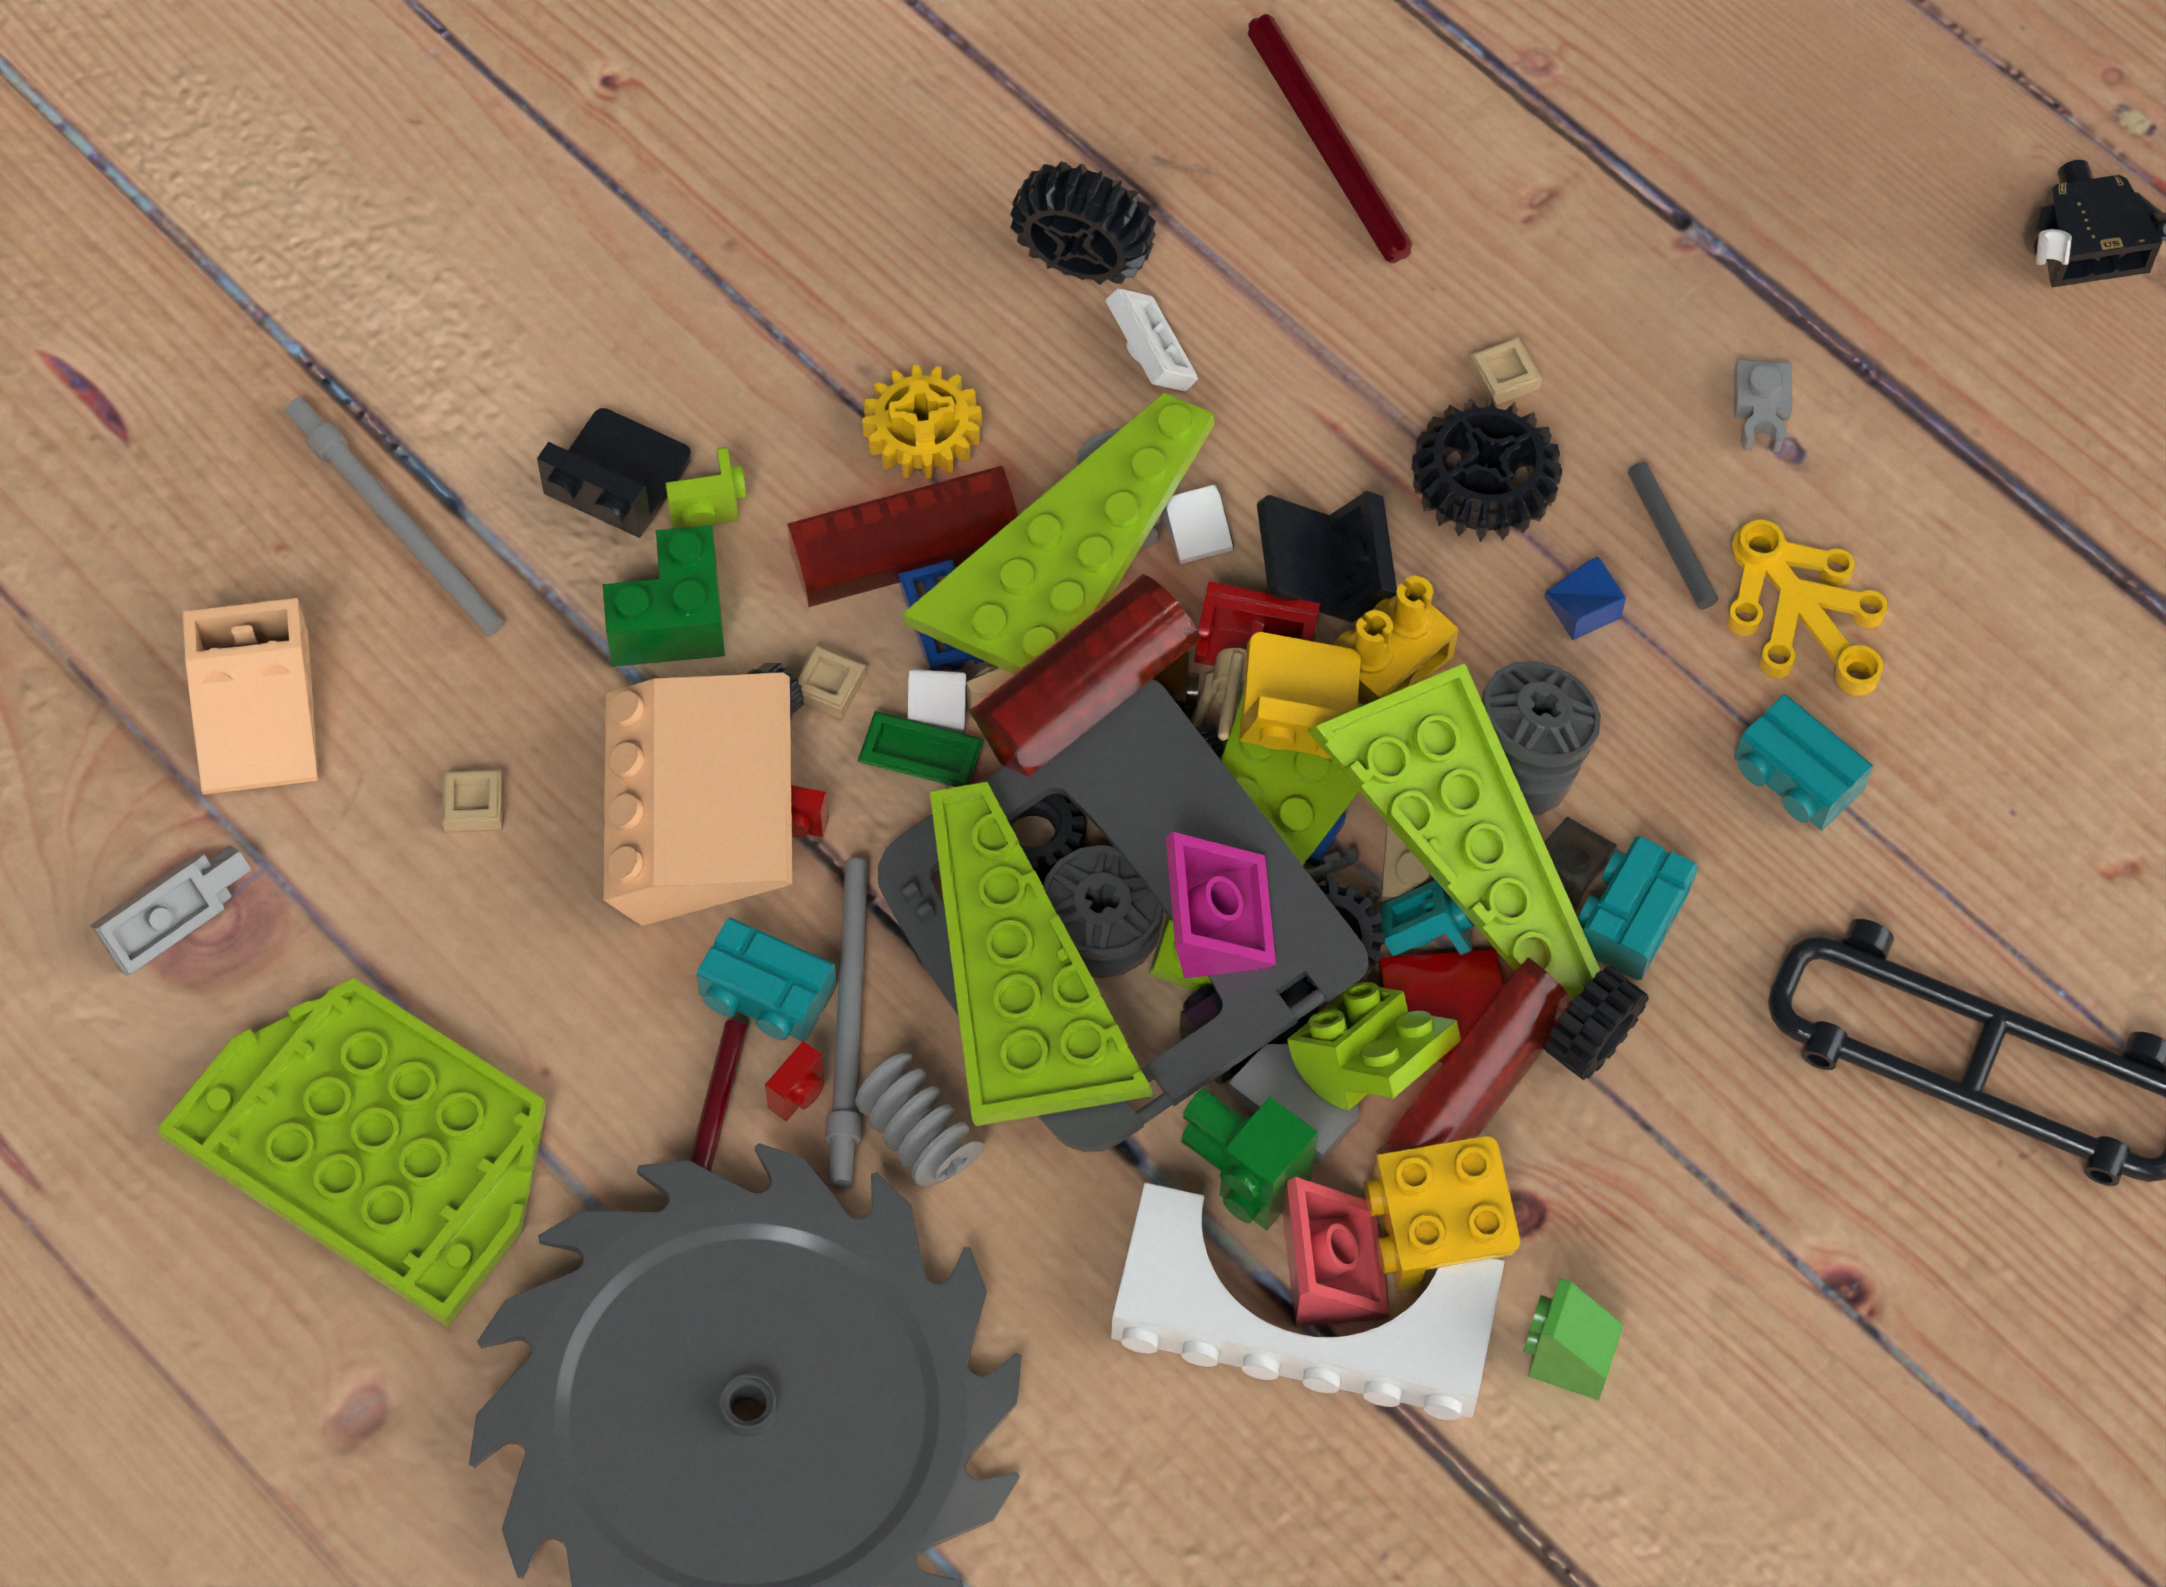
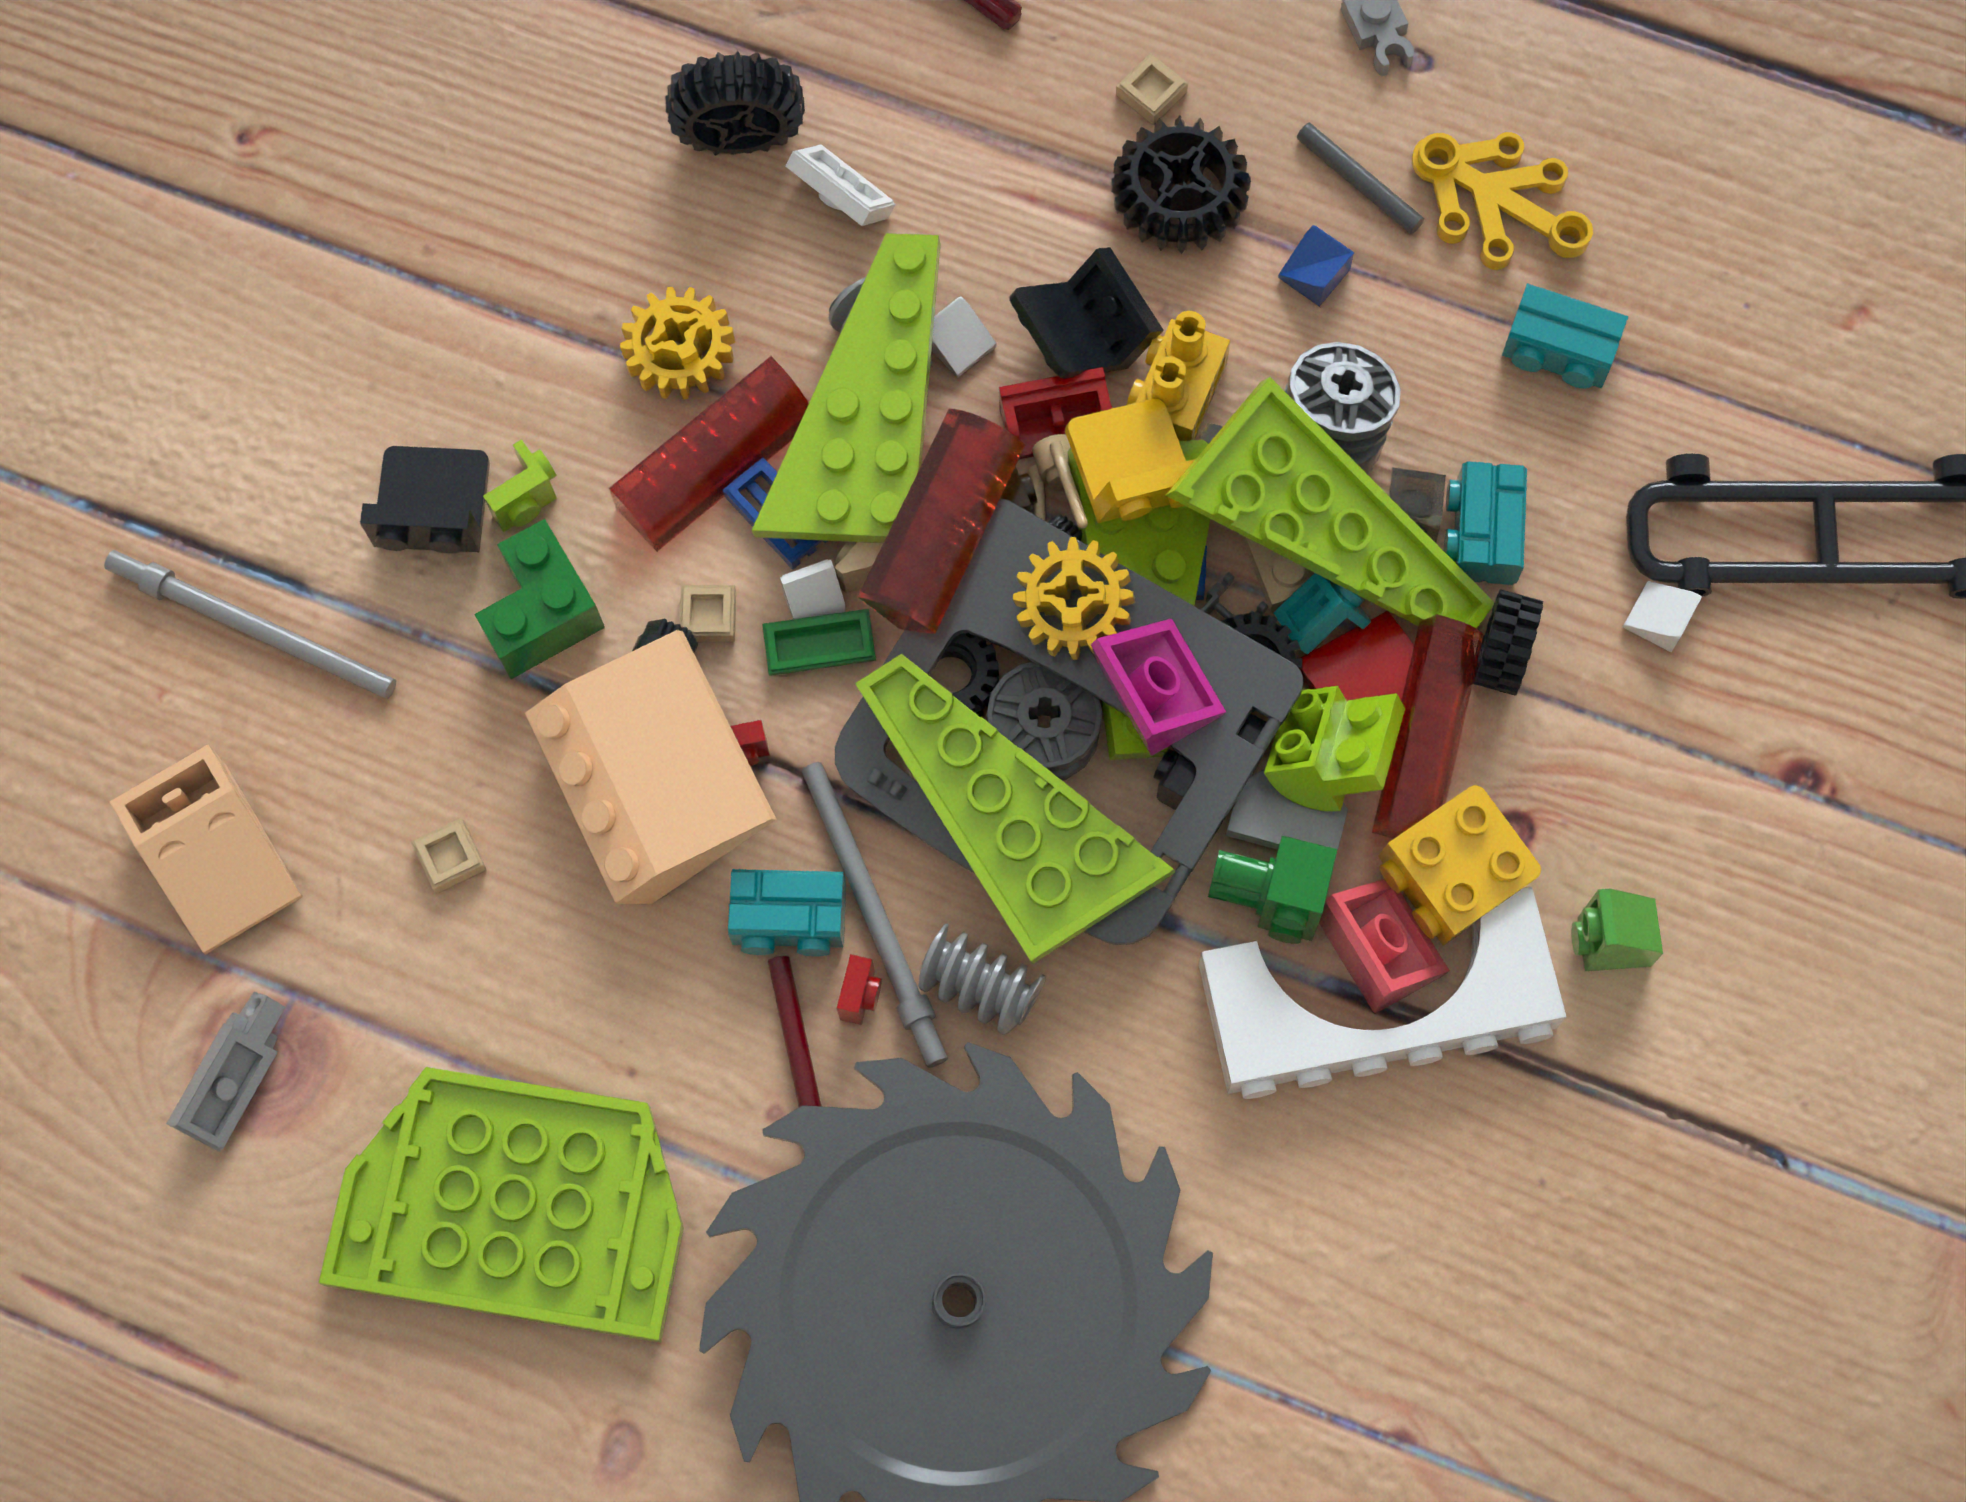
camera: 20 degrees left, 10 degrees up
none -> yellow gear [1013,537,1135,660]
none -> white slope [1622,581,1702,652]

